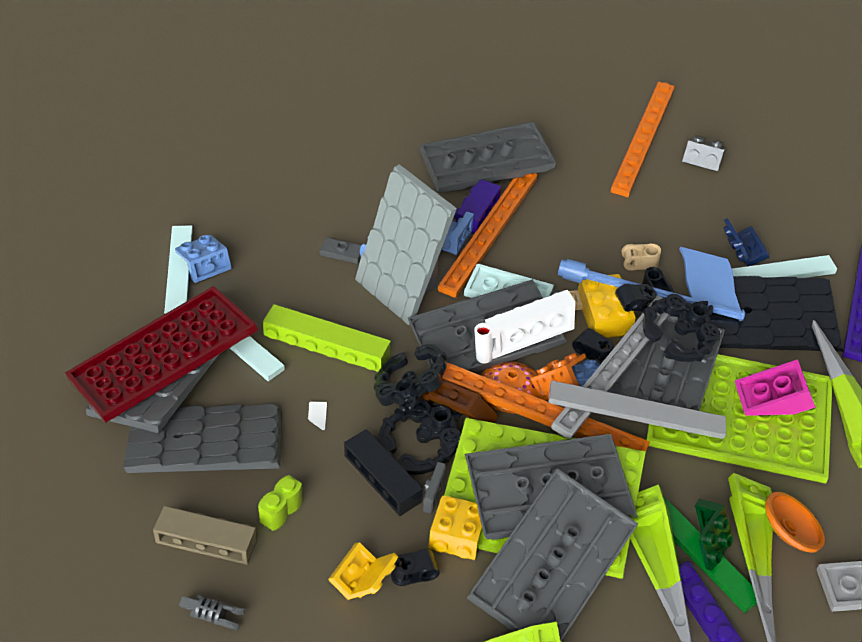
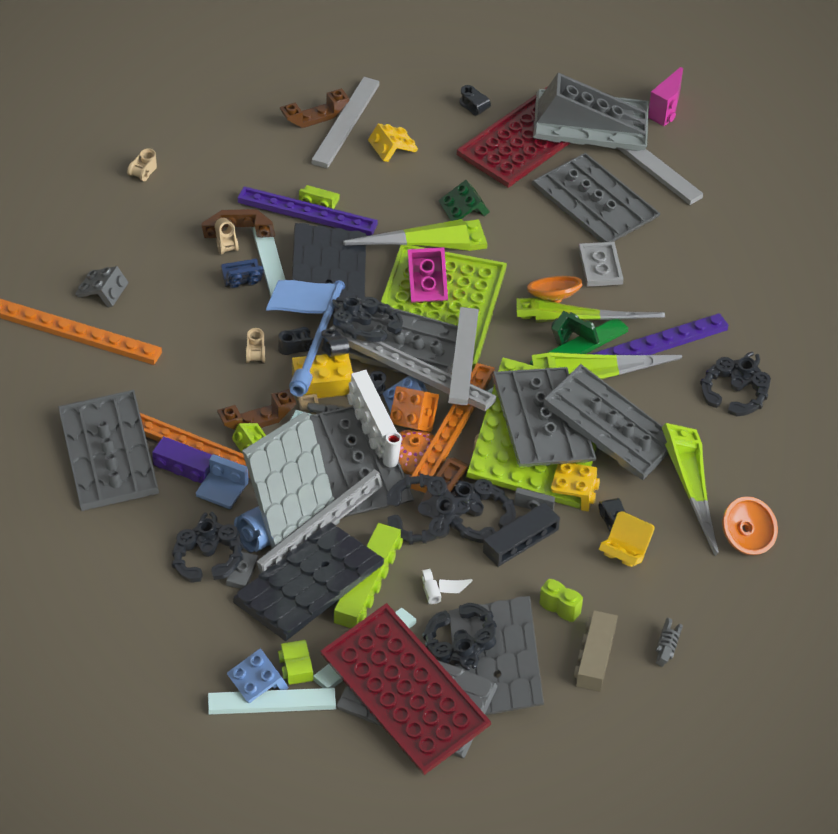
camera: 90 degrees left, 0 degrees up
none -> black piece [171,512,243,583]
none -> reddish brown slope [201,209,275,238]
none -> tan piece [215,218,239,255]
none -> reddish brown slope [217,389,296,430]
none -> lime bracket [232,423,266,454]
none -> black piece [233,522,384,641]
none -> light grey tile [257,469,382,574]
none -> lime brick [278,640,313,685]
none -> white bar [422,569,441,605]
none -> black piece [422,603,497,671]

